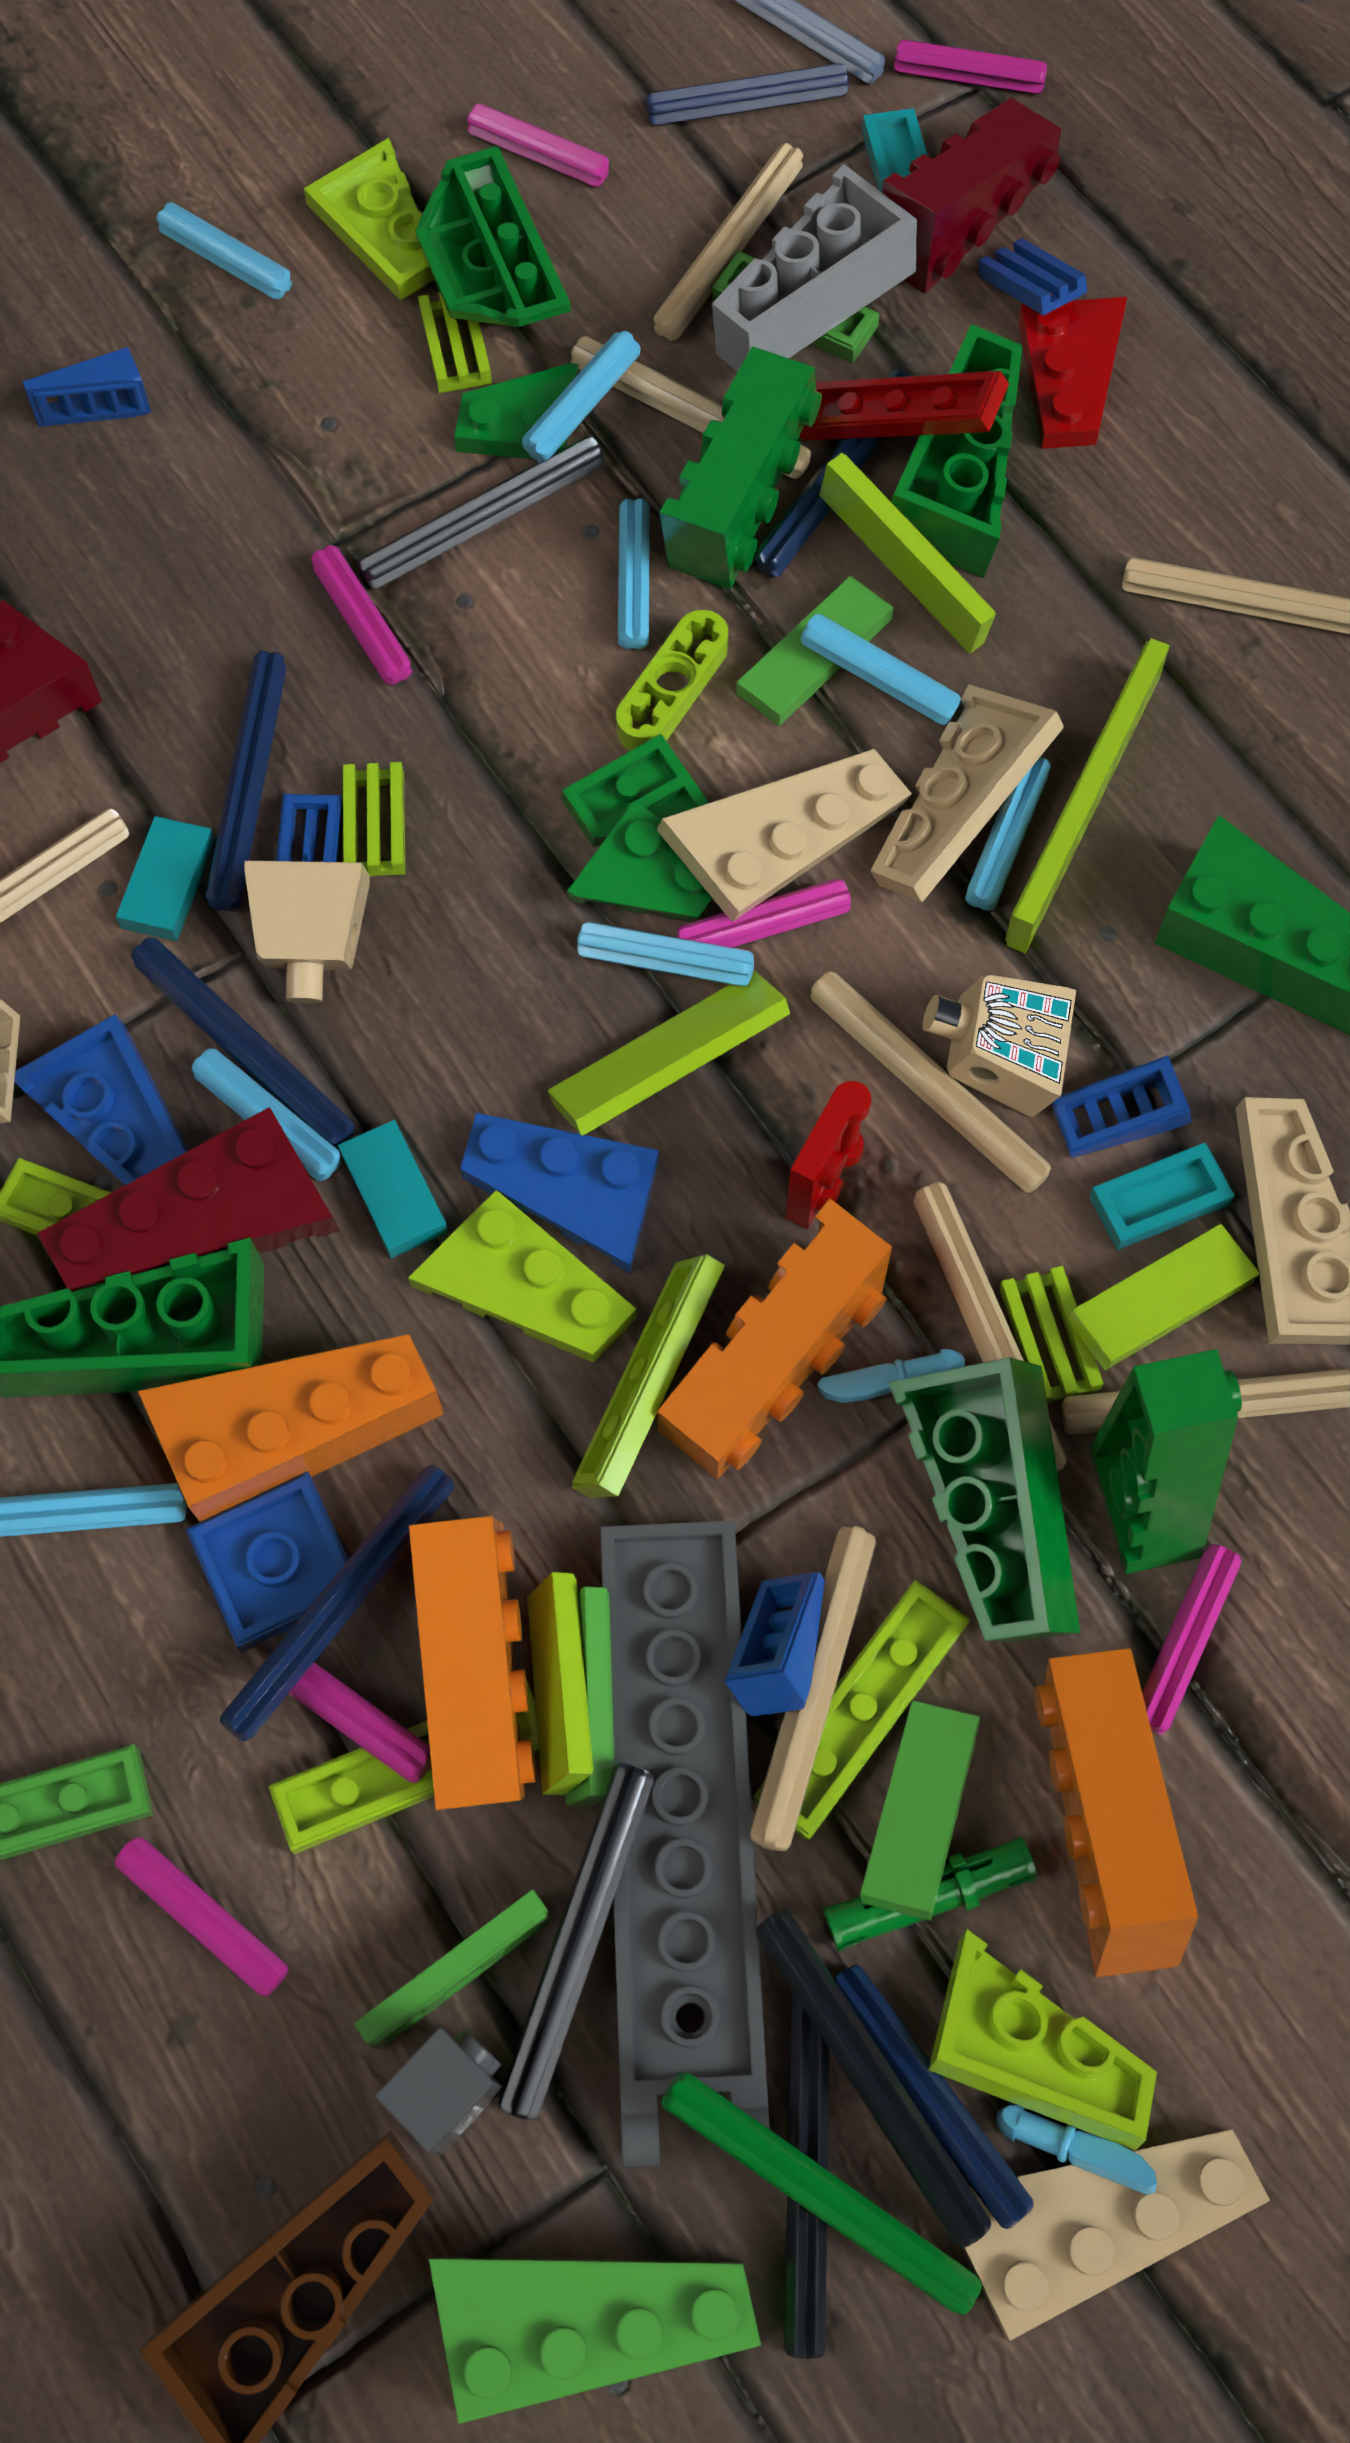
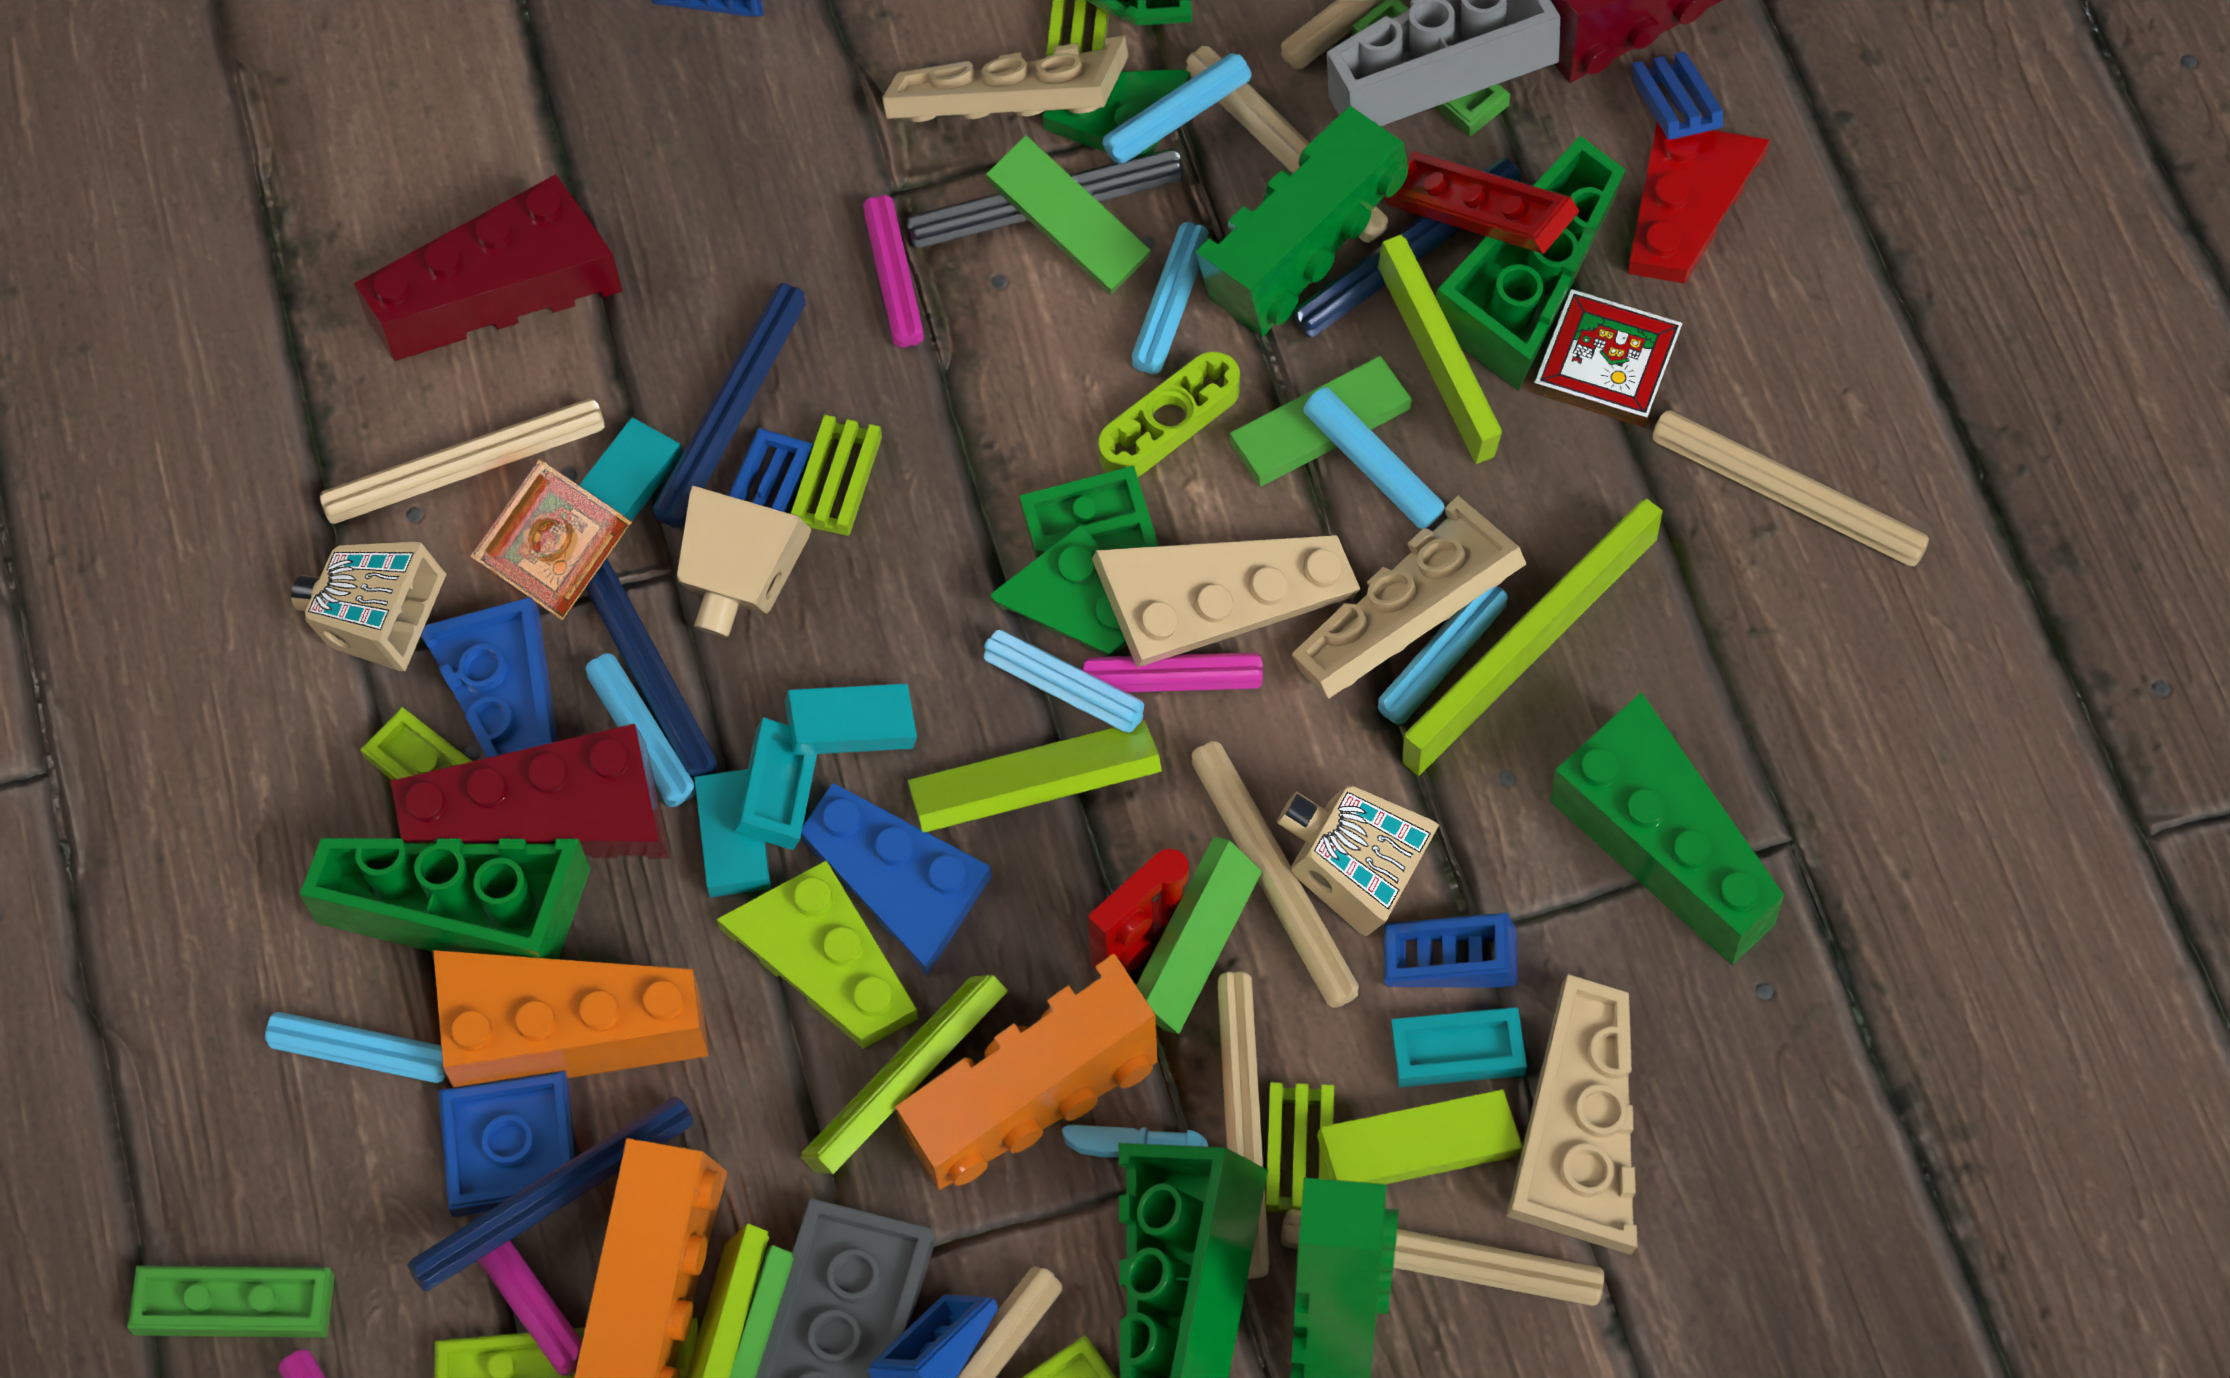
camera: 20 degrees right, 5 degrees down
none -> clear orange tile [471,459,632,620]
none -> teal tile [734,717,817,850]
none -> teal tile [784,684,917,755]
none -> tan wing [882,35,1129,122]
none -> bright green tile [986,135,1151,296]
none -> bright green tile [1136,837,1262,1034]
none -> tile [1533,289,1682,428]

